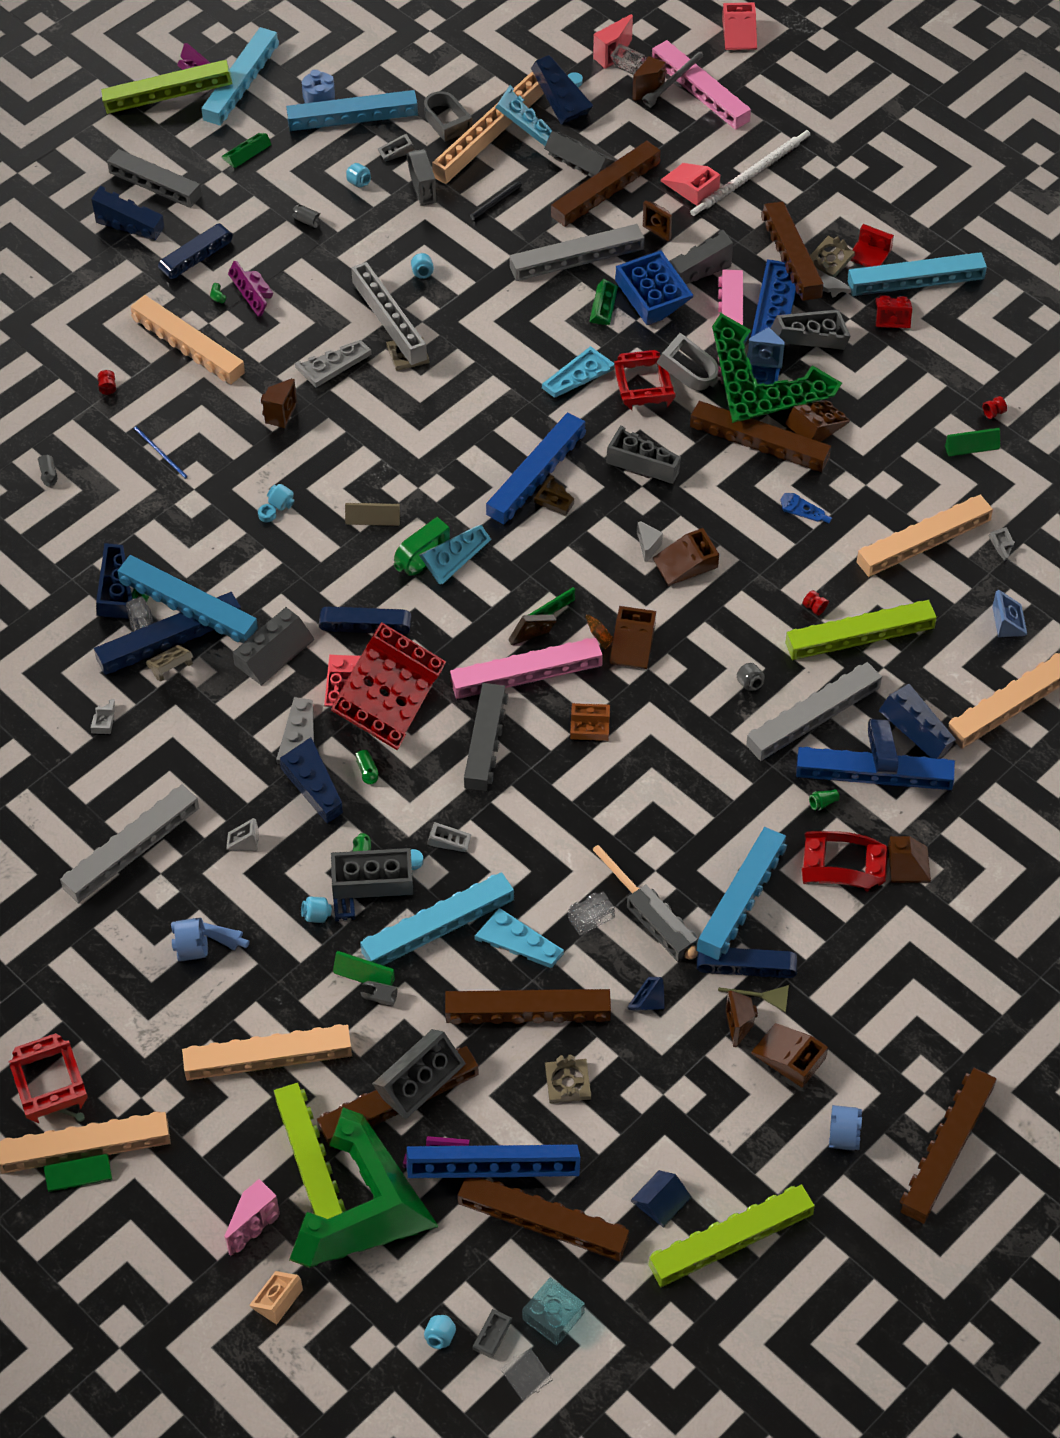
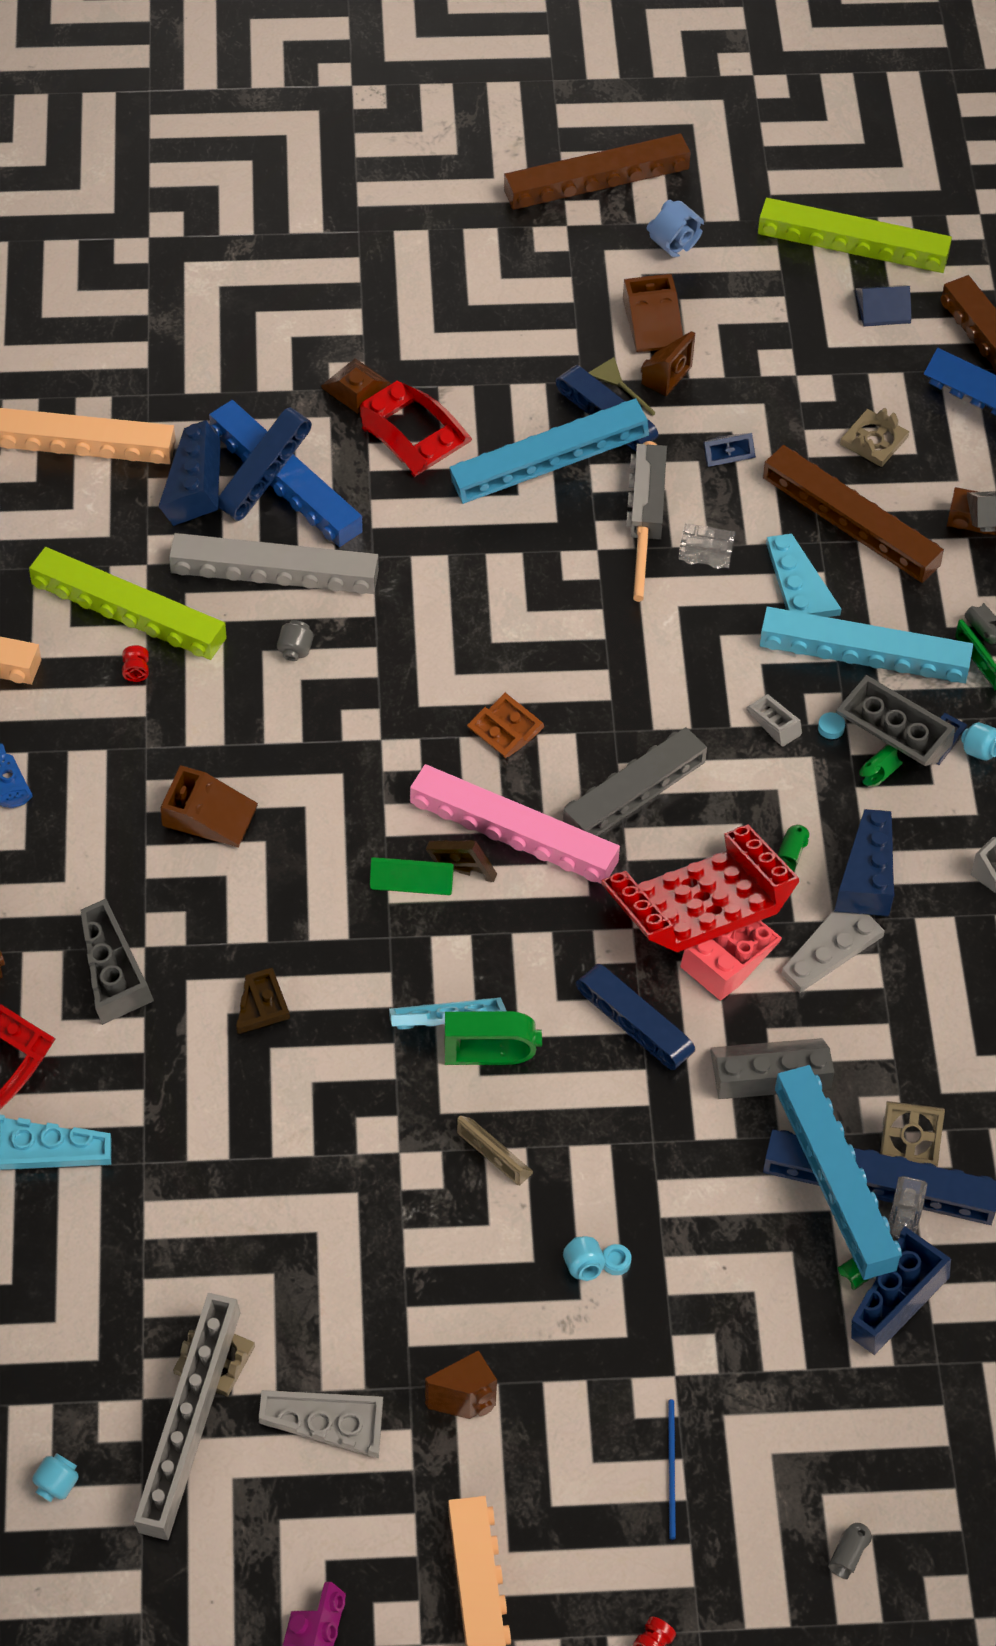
camera: 140 degrees left, 0 degrees up
blue brick [486,412,586,524] -> none
clear orange slope [585,614,613,650] -> none
reddish brown slope [610,606,657,669] -> none
light grey slope [637,521,663,561] -> none
green cone [809,789,839,810] -> none

